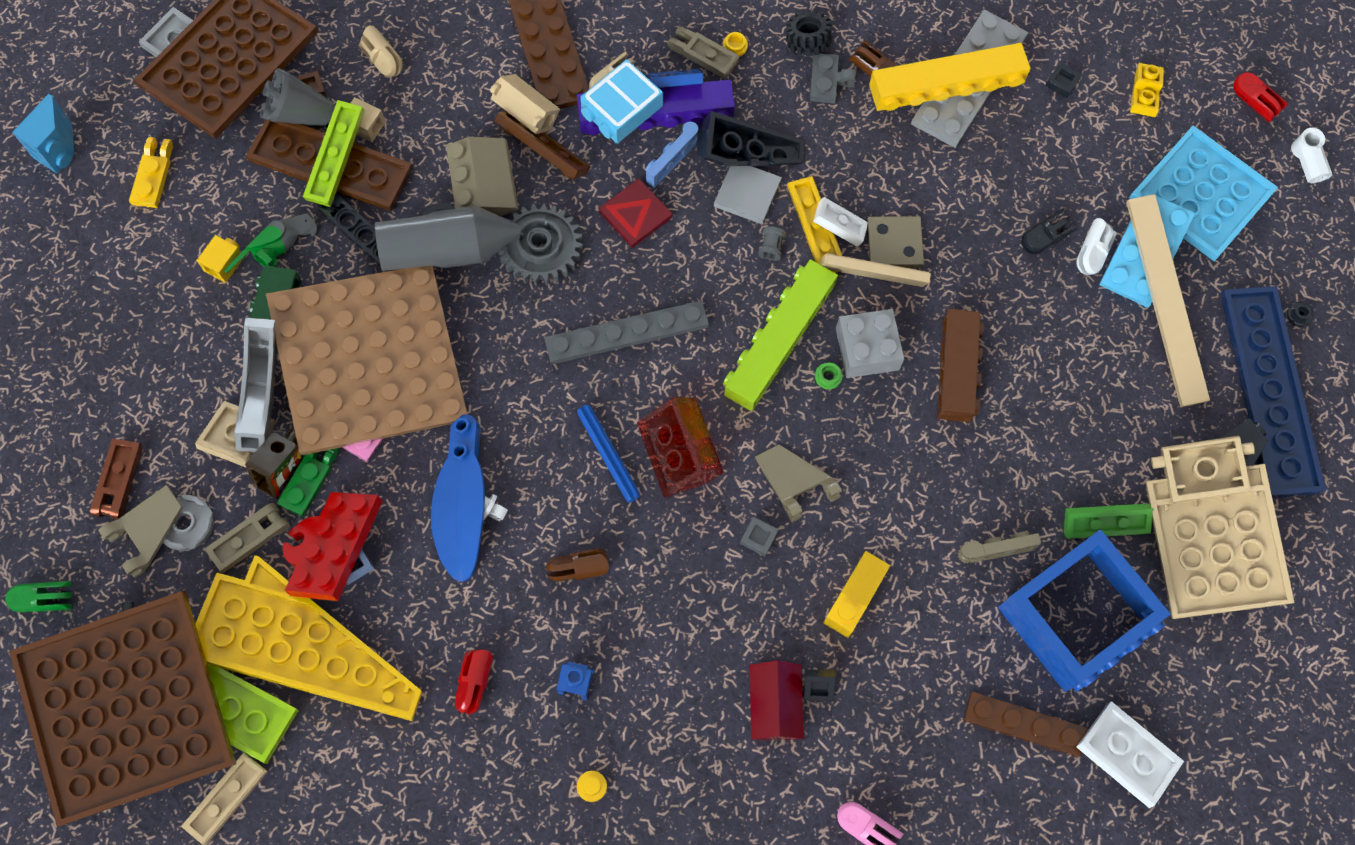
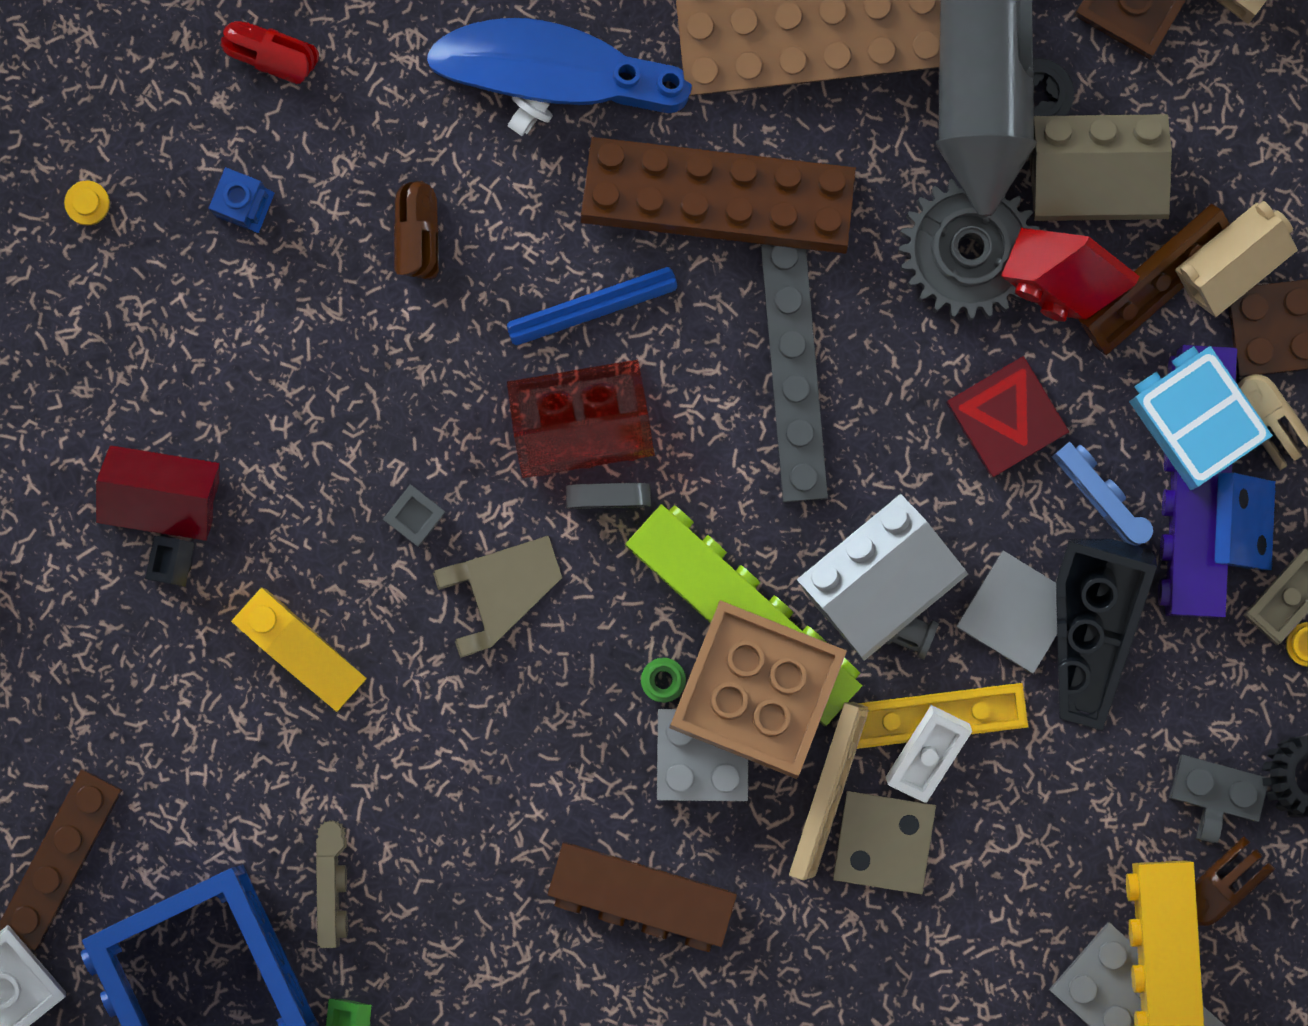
camera: 105 degrees right, 15 degrees up
none -> dark grey beam [566,483,651,509]
none -> reddish brown plate [581,137,856,254]
none -> medium nougat plate [669,600,847,779]
none -> light grey slope [797,494,968,661]
none -> red slope [1001,228,1140,322]

